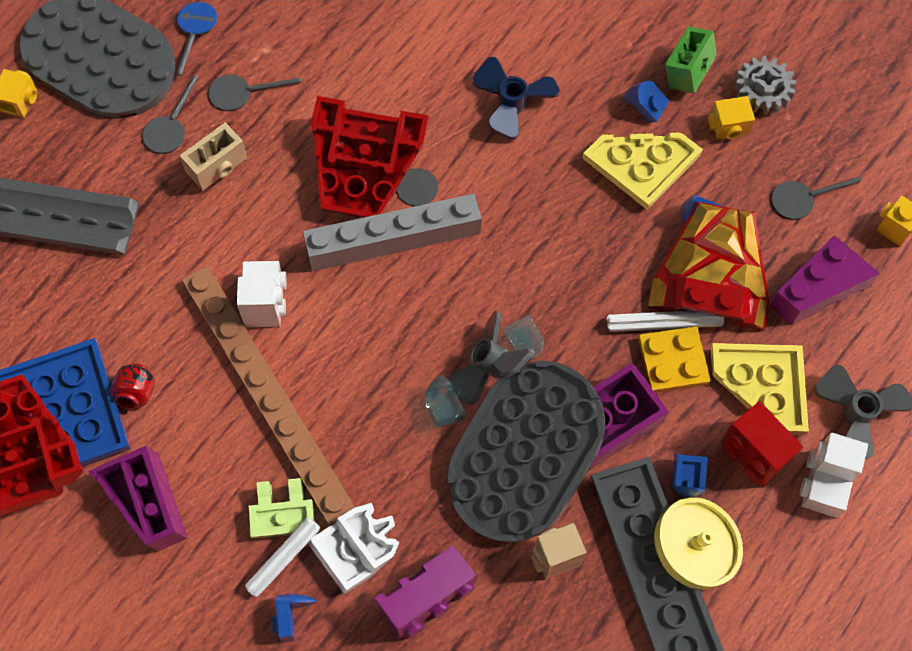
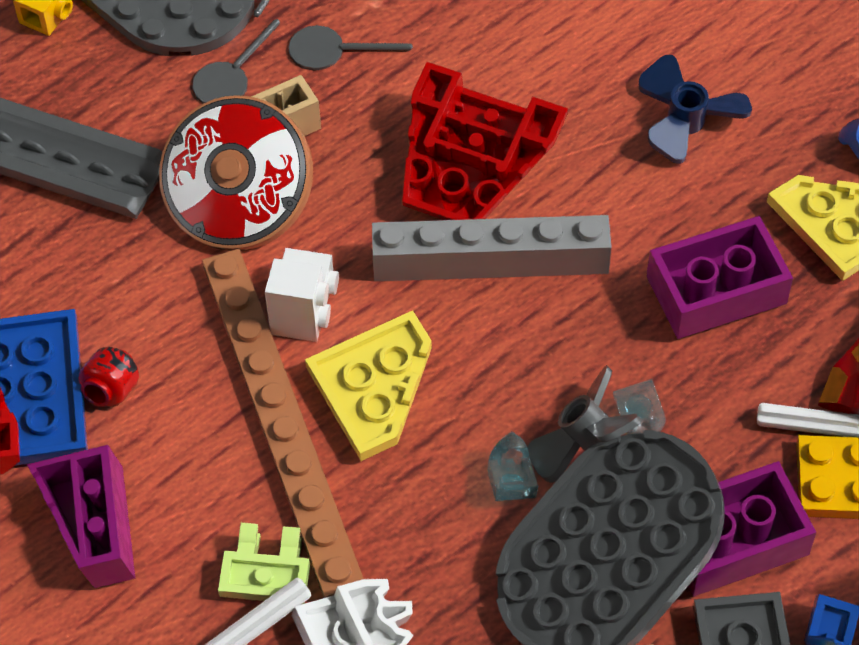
camera: 15 degrees right, 10 degrees down
dark grey piece [397,168,438,206] -> none
none -> dish [159,95,313,251]
none -> light yellow plate [305,310,432,461]
none -> magenta brick [646,216,793,339]

